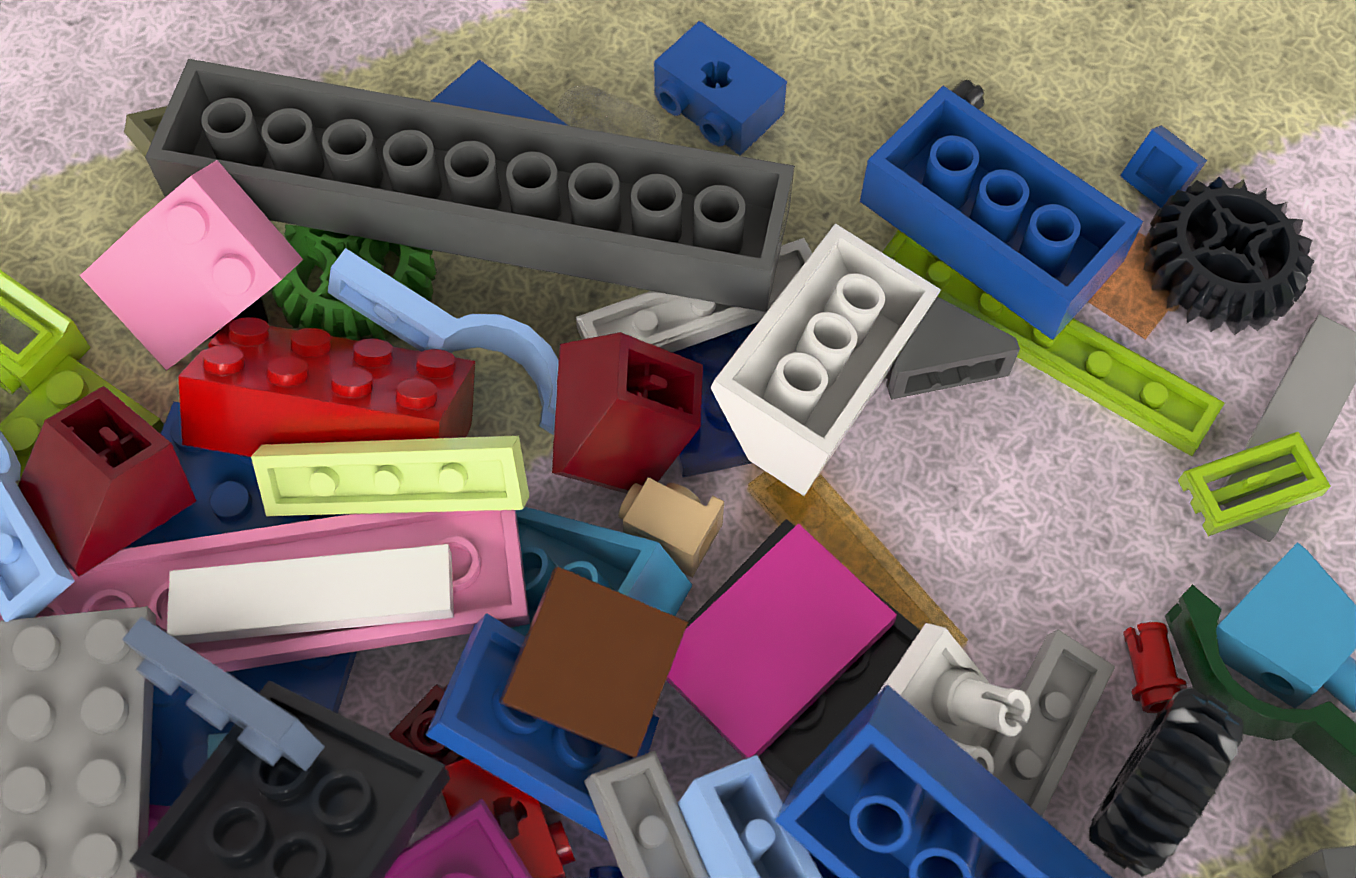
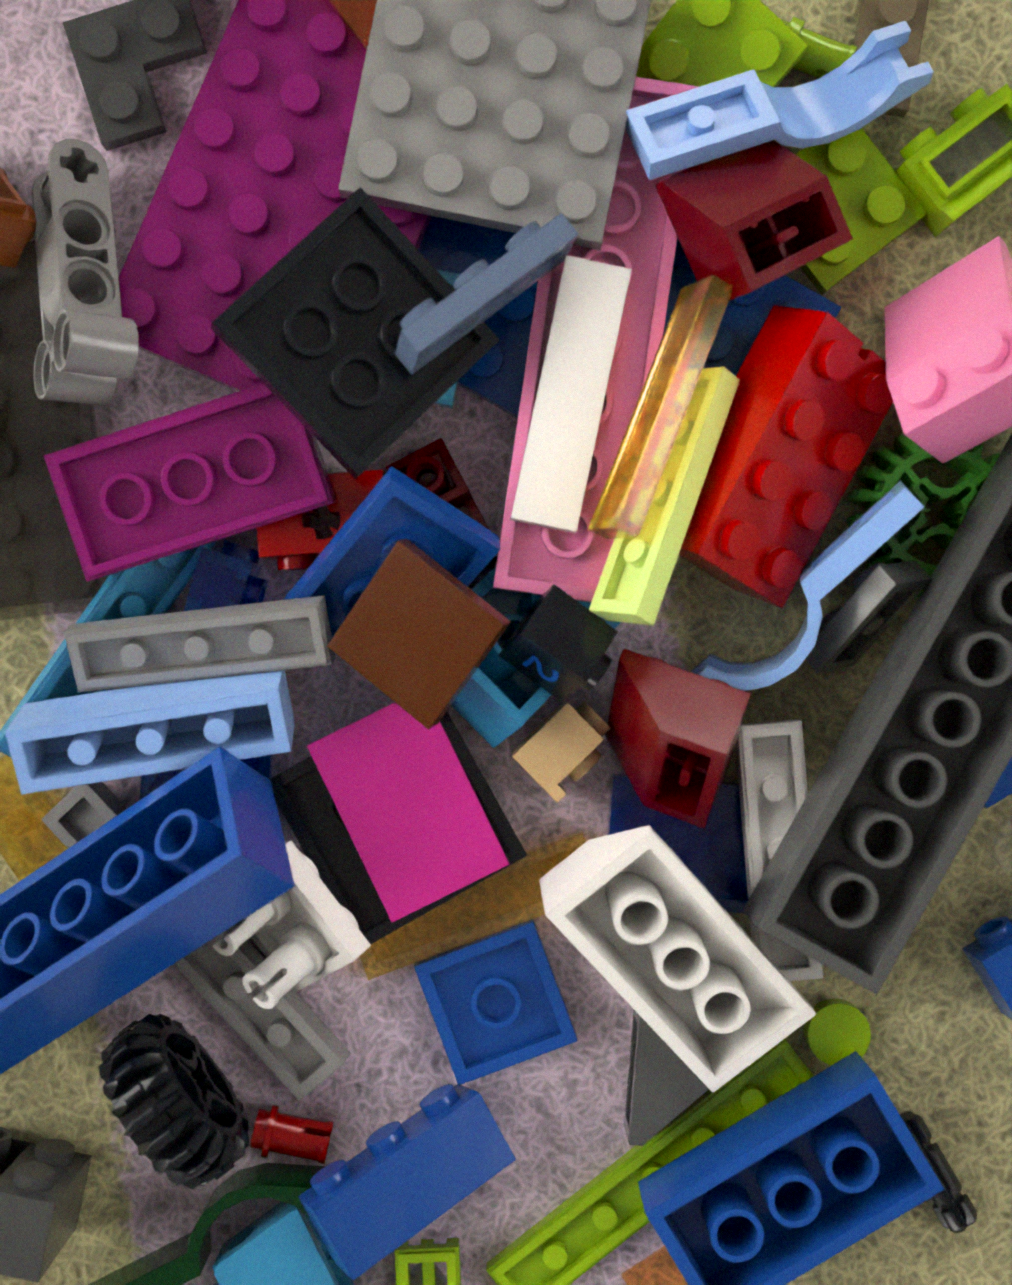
camera: 110 degrees right, 25 degrees up
none -> blue brick [298,1084,516,1281]
none -> blue plate [414,917,578,1086]
none -> black brick [498,584,618,701]
none -> clear yellow tile [588,275,732,539]
none -> lime tile [804,998,871,1065]
none -> dark grey plate [805,560,932,673]

